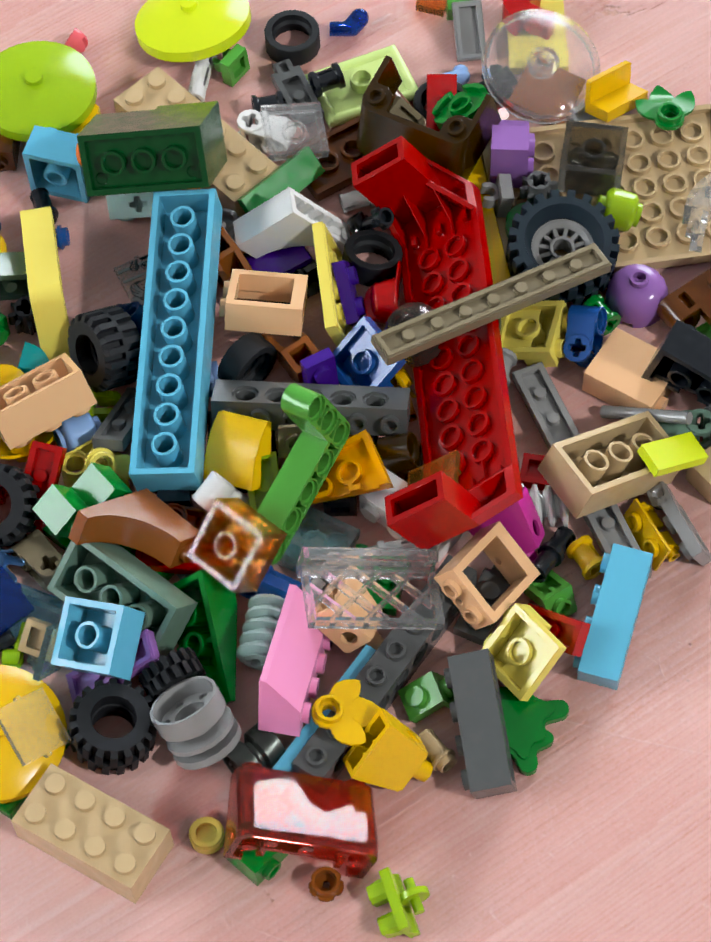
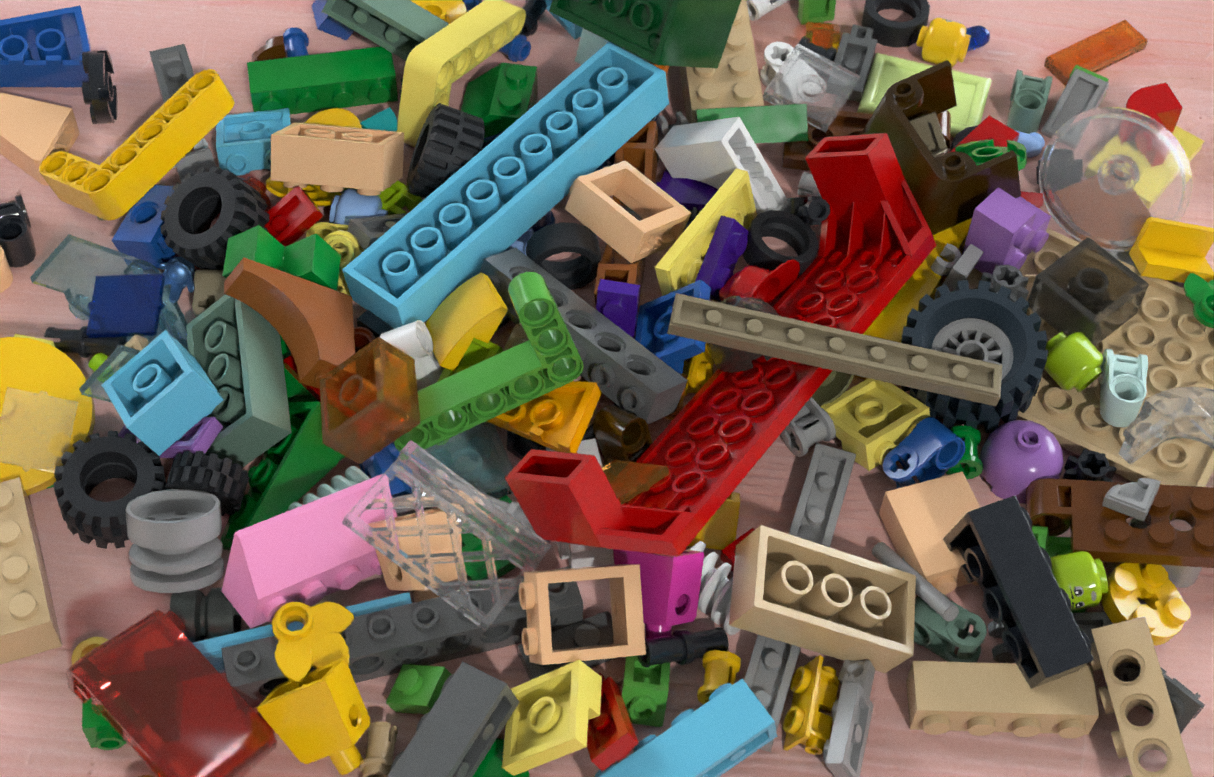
camera: 35 degrees right, 5 degrees down
black bush [308,62,346,98] -> none
neon yellow tile [637,432,709,477] -> none
none -> green slope [461,62,538,138]
none -> clear orange slope [804,21,841,51]
none -> yellow head [916,17,971,68]
none -> sand green piece [1007,70,1053,134]
none -> black gear [1062,449,1117,482]
none -> light aqua piece [1098,349,1148,427]

